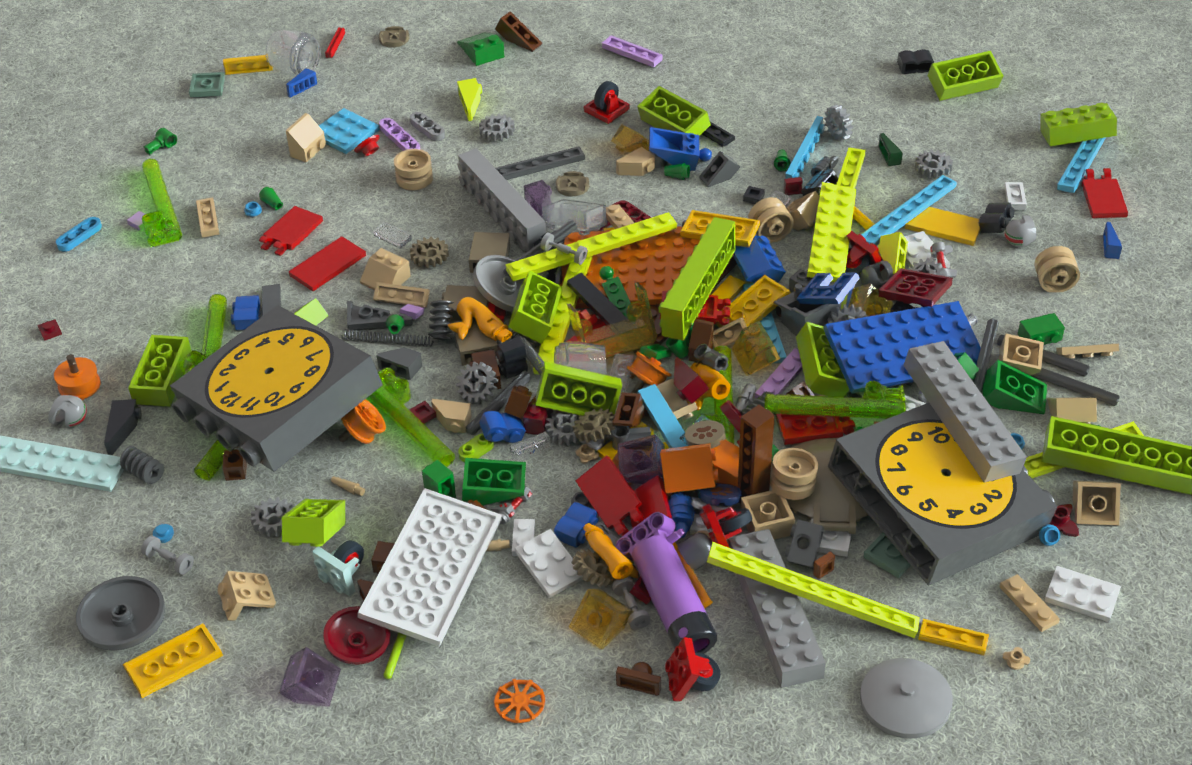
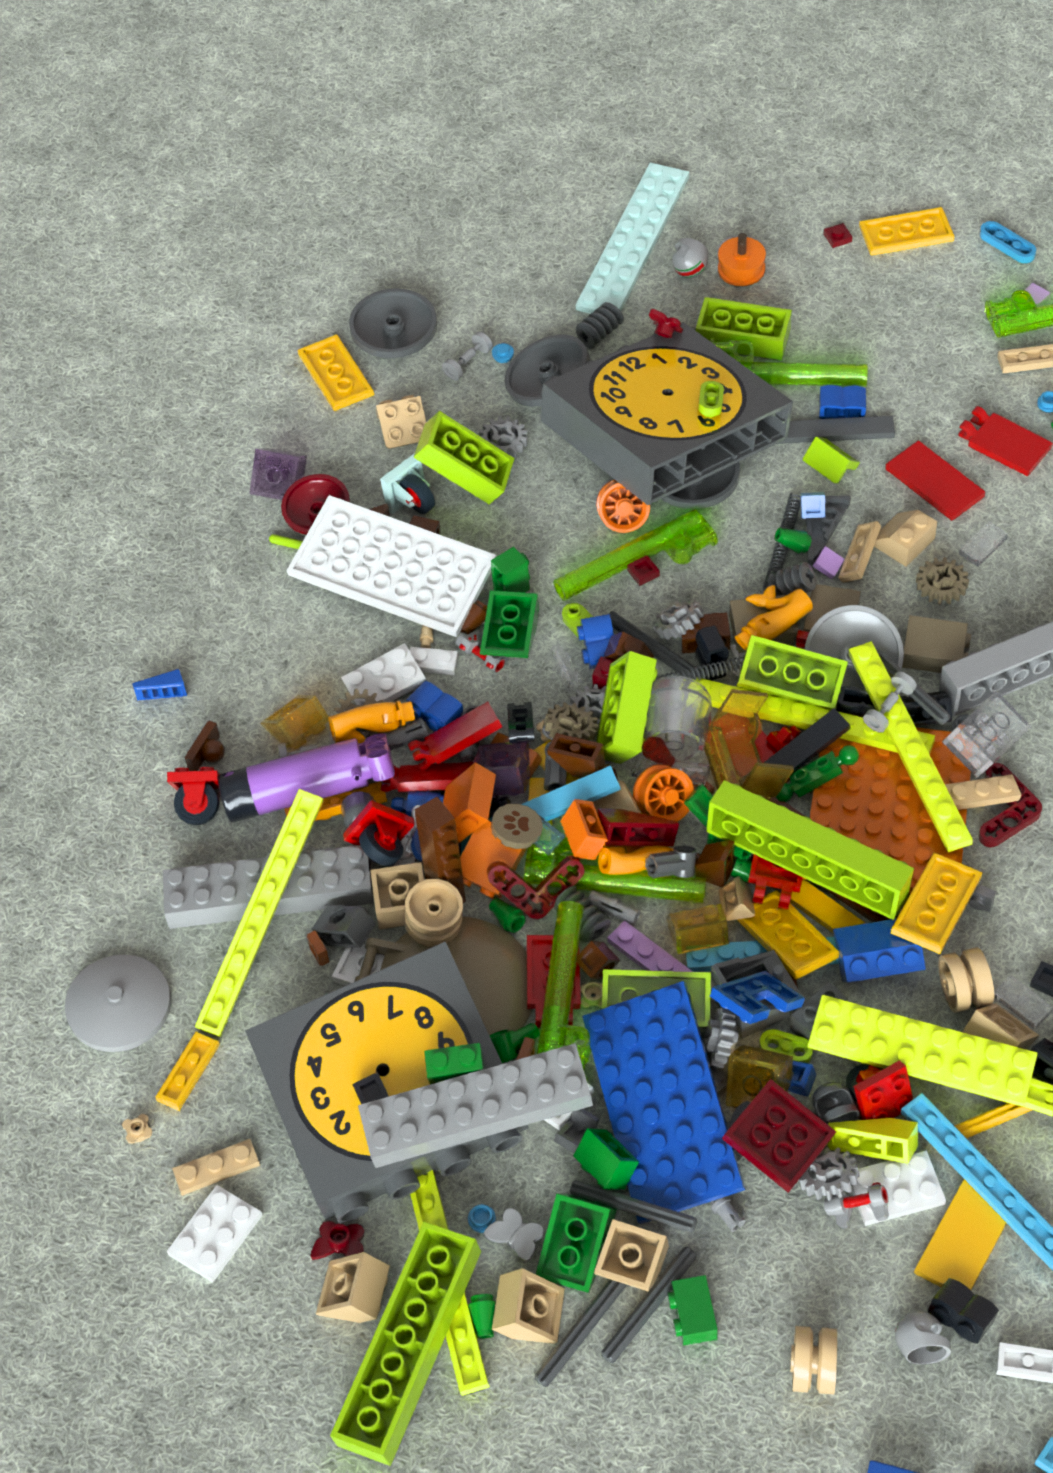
camera: 100 degrees right, 10 degrees up
black slope [104,399,142,455] -> none
tan animal [331,476,365,496] -> none
dark grey slope [376,347,422,380] -> none
tan slope [431,399,472,433] -> none
orange wheel [494,678,545,723] -> none
clear purple slope [524,180,553,225] -> none
dark azure plate [1039,524,1060,546] -> none
tan plate [1056,343,1119,358] -> none
none -> blue slope [132,669,187,701]
none -> black plate [352,1072,389,1104]
none -> green brick [424,1043,485,1085]
none -> light grey animal [484,1208,544,1263]
none -> dark grey dish [505,334,590,407]
none -> black plate [507,702,535,744]
none -> orange brick [560,799,608,860]
none -> clear red cone [642,736,675,767]
none -> dark red animal [649,309,683,338]
none -> lime plate [698,381,724,417]
none -> tile [800,492,825,519]
none -> yellow tile [859,207,954,255]

